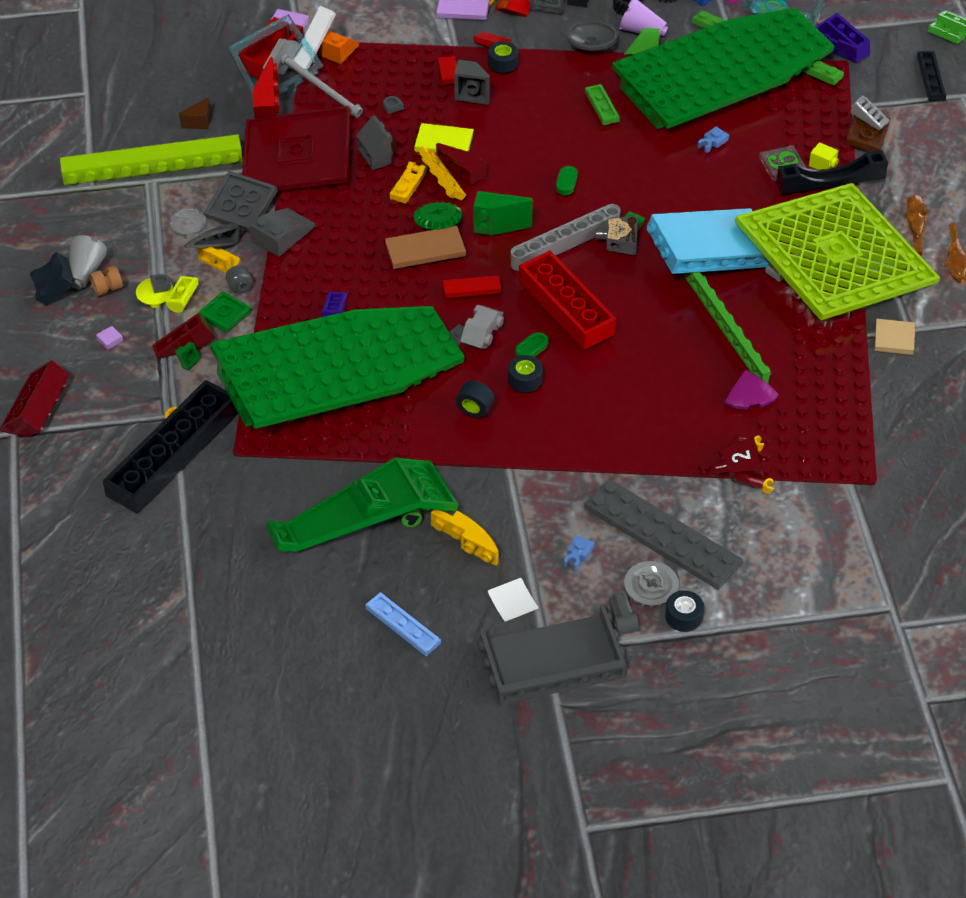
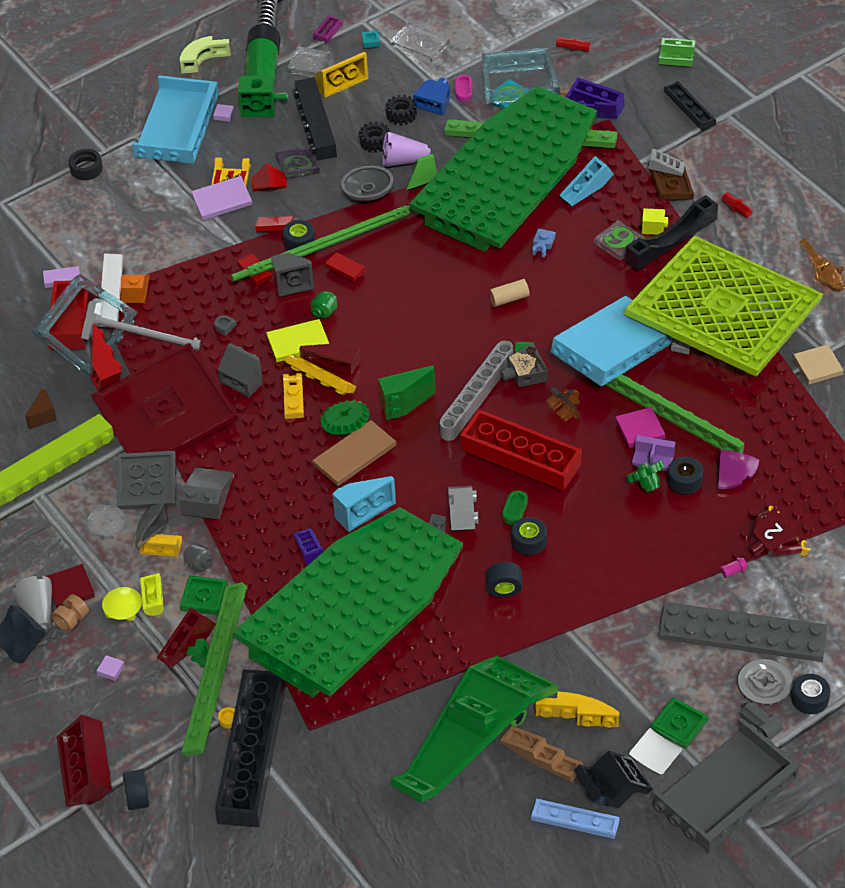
camera: 25 degrees left, 0 degrees up
dark grey tile [150,274,171,293] -> none
red tile [443,275,501,298] -> none
green tile [556,166,578,195] -> none
medium blue plate [564,535,595,571] -> none
bright green tile [585,84,620,125] -> none
clear orange piece [903,194,929,256] -> none
none -> dark red tile [45,564,95,608]
none -> black wheel [123,769,149,810]
none -> bright green plate [182,582,247,757]
none -> bright green axle [231,205,414,282]
none -> green head [310,291,338,319]
none -> red tile [325,252,365,282]
none -> medium azure slope [332,476,396,532]
none -> tan brick [490,279,529,307]
none -> medium nougat slope [500,726,583,782]
none -> clear orange hips [546,386,580,421]
none -> medium azure slope [559,156,614,206]
none -> black bracket [574,751,653,808]
none -> dark pink tile [616,407,665,448]
none -> green plant [626,460,665,492]
none -> medium lavender panel [632,435,675,471]
none -> green tile [651,697,709,749]
none -> black wheel [667,457,703,495]
none -> dark pink pin [720,557,748,578]
none -> red axle [722,192,752,218]

